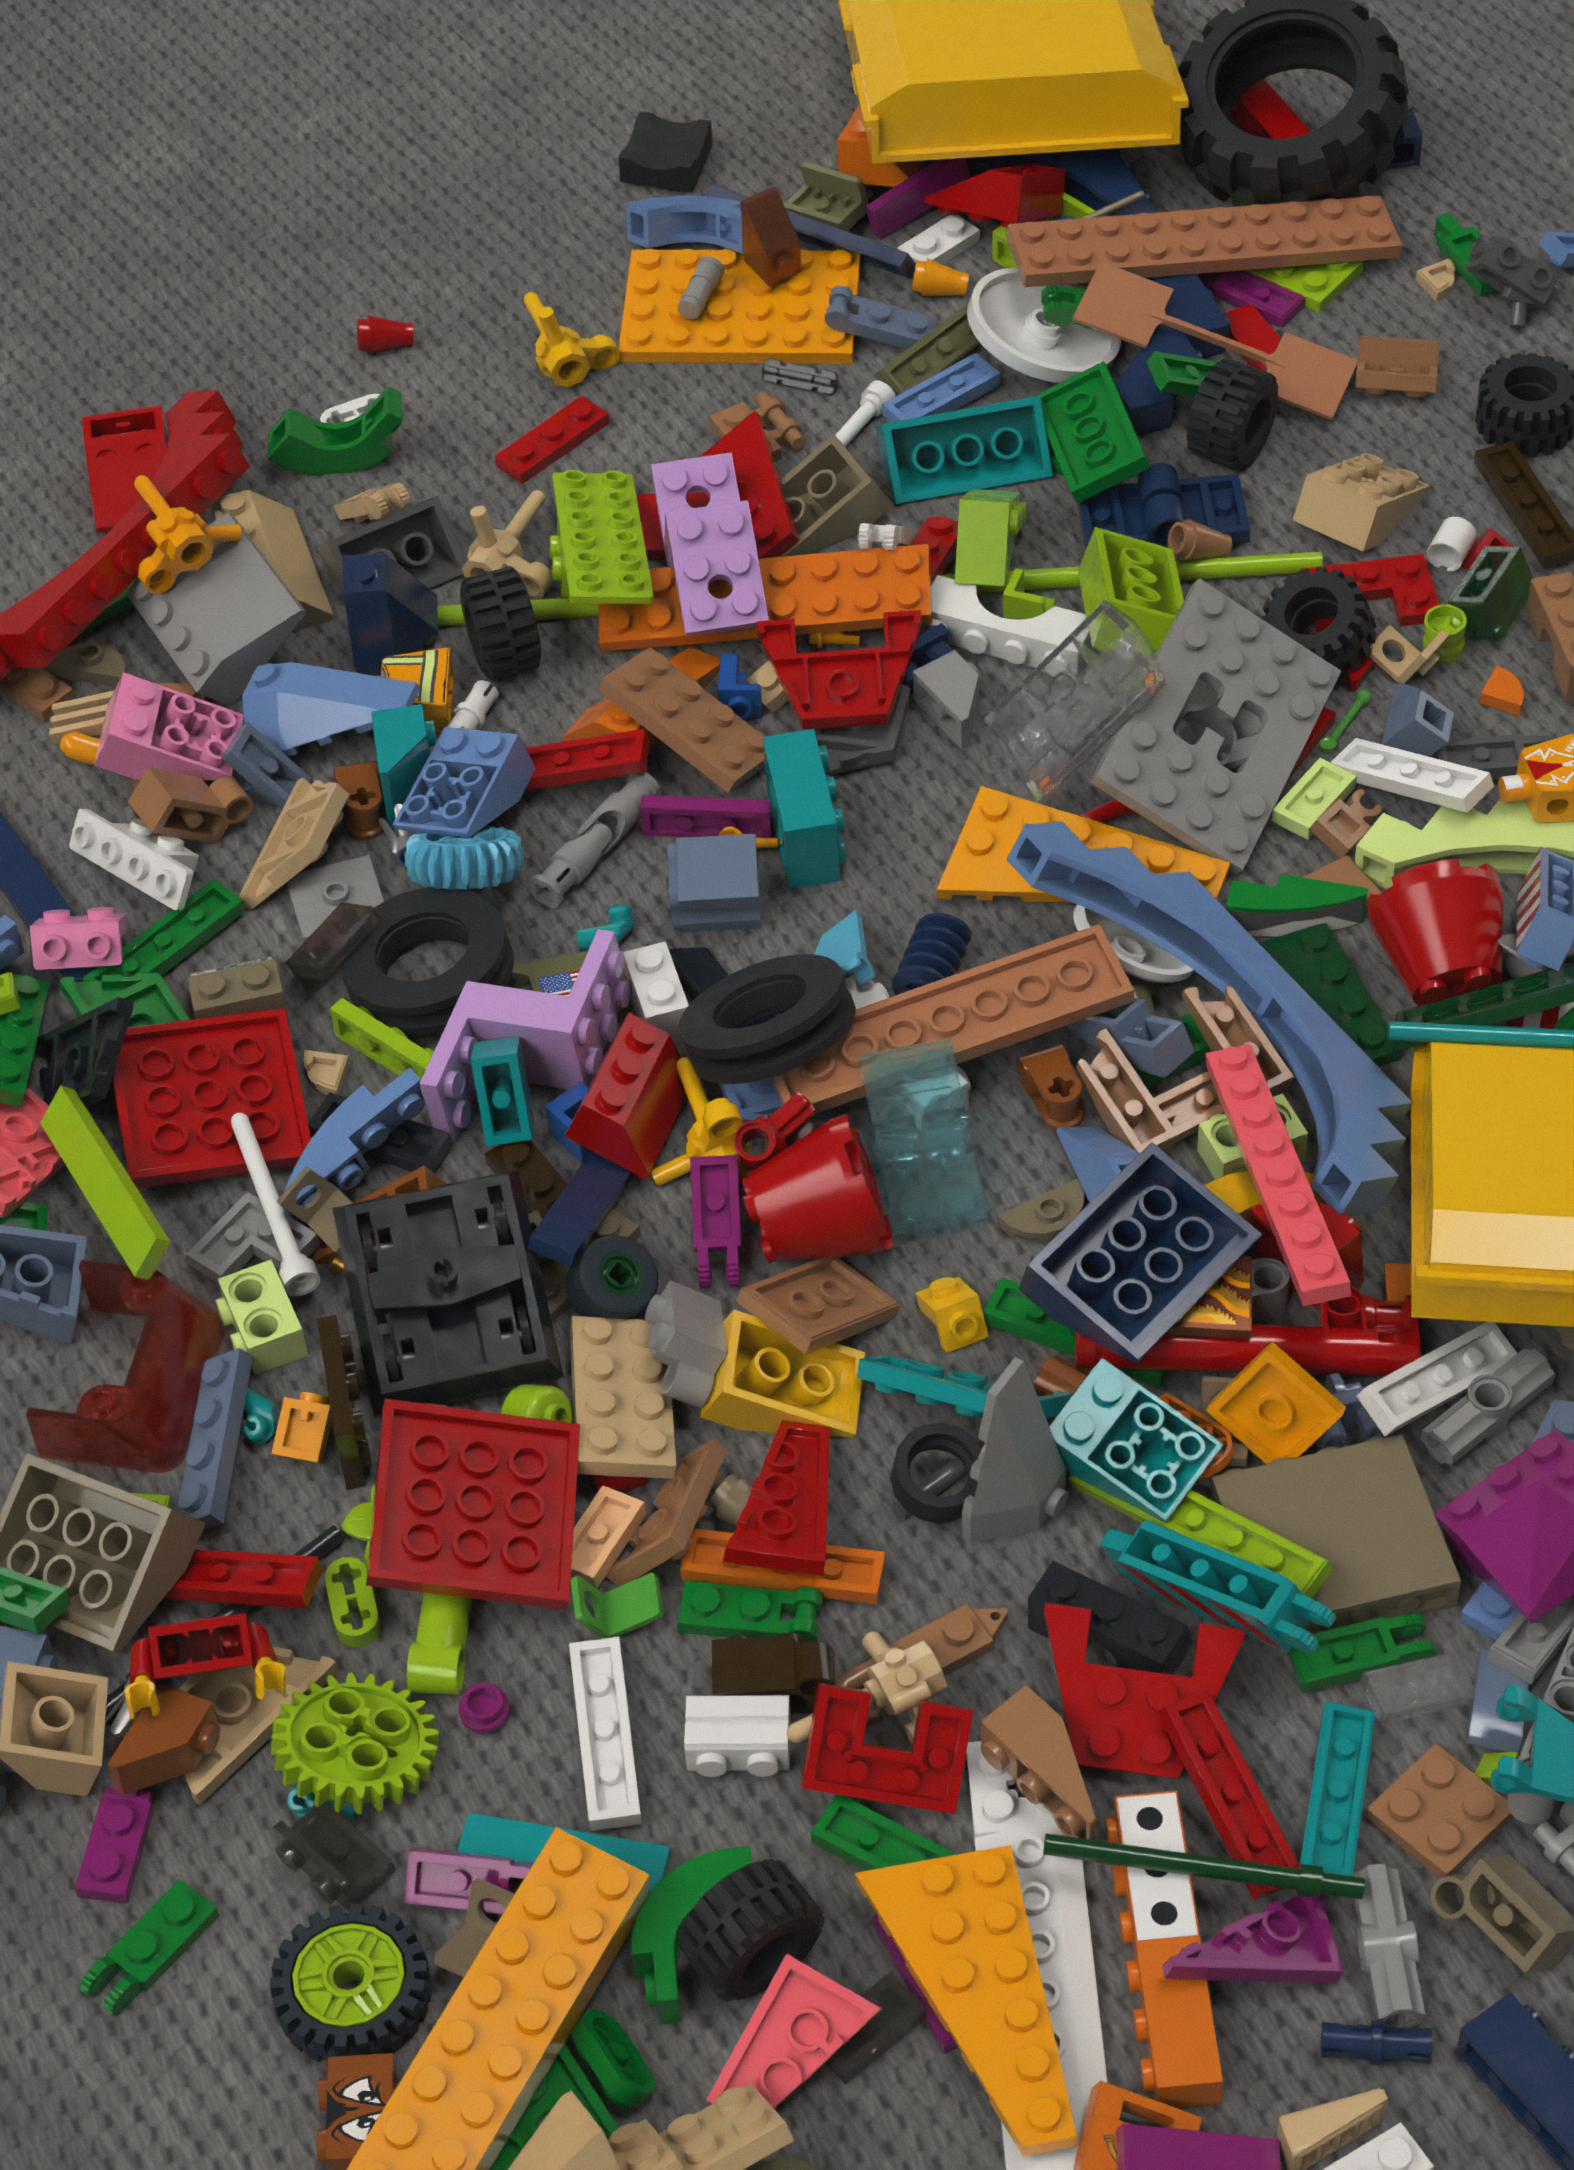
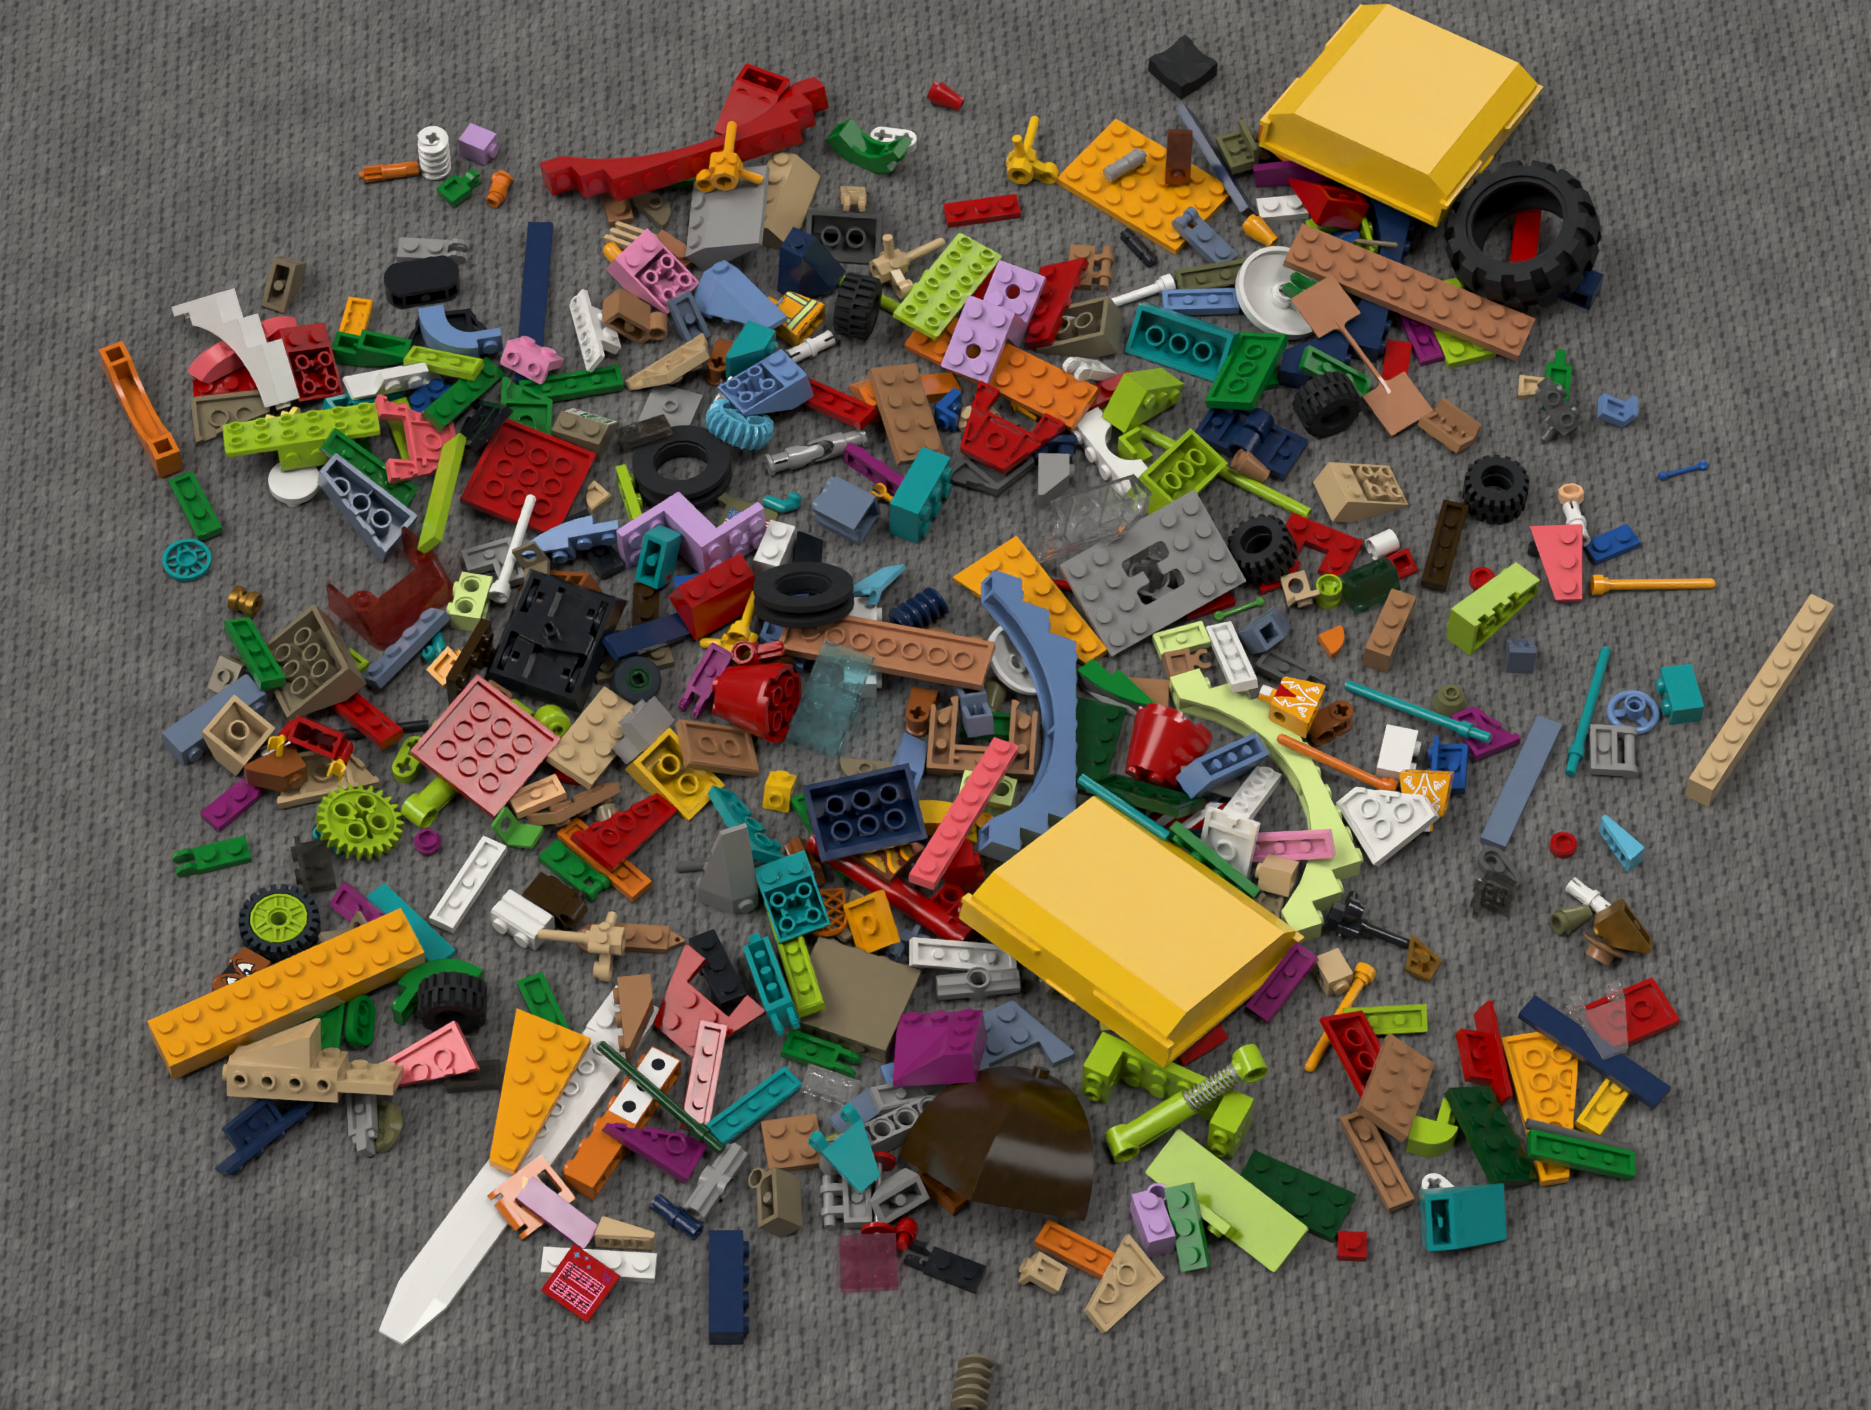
camera: 30 degrees right, 5 degrees up
medium blue arch [626,196,744,254] -> none
red plate [800,1683,973,1814] -> none
black tyre [890,1423,982,1523] -> none

